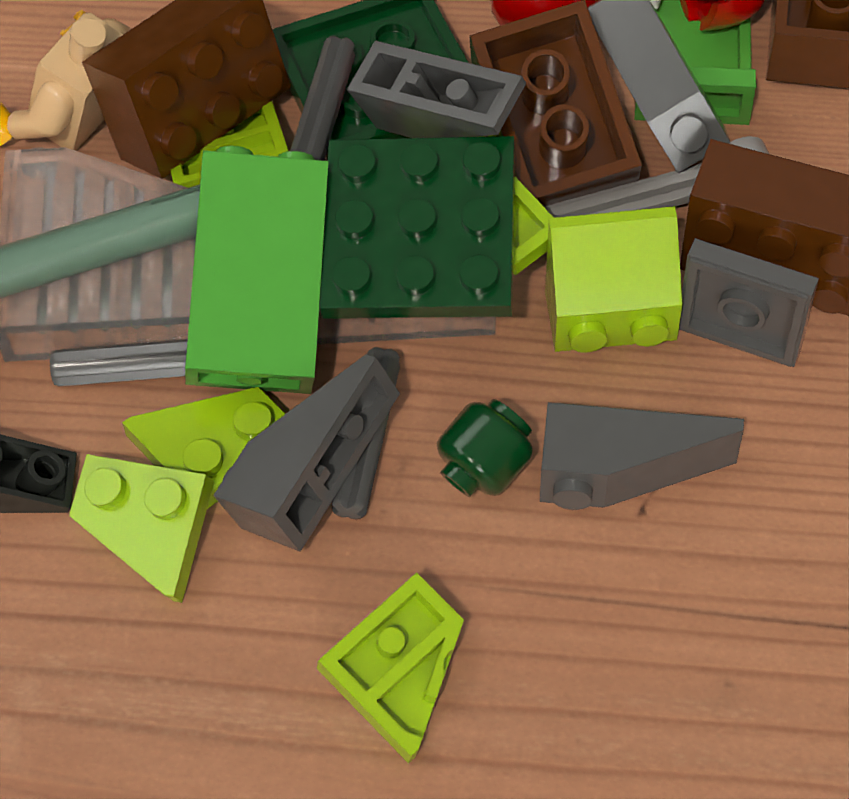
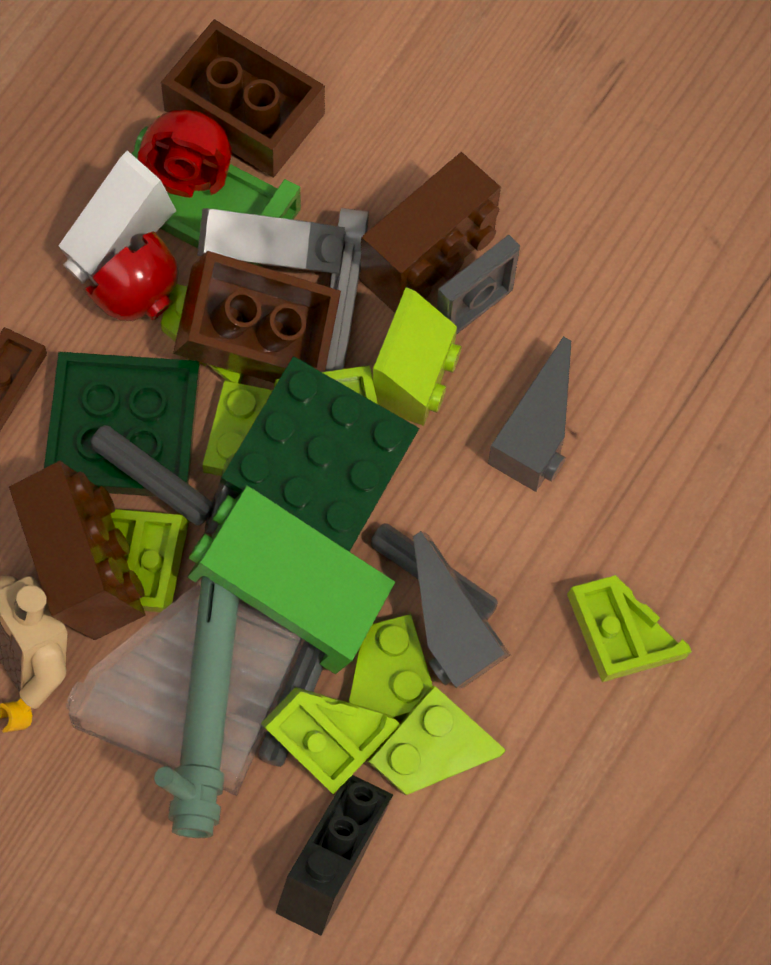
camera: 70 degrees left, 10 degrees up
dark grey slope [347,41,526,138] -> none
dark green head [437,399,532,497] -> none
none -> lime wing [261,687,400,794]

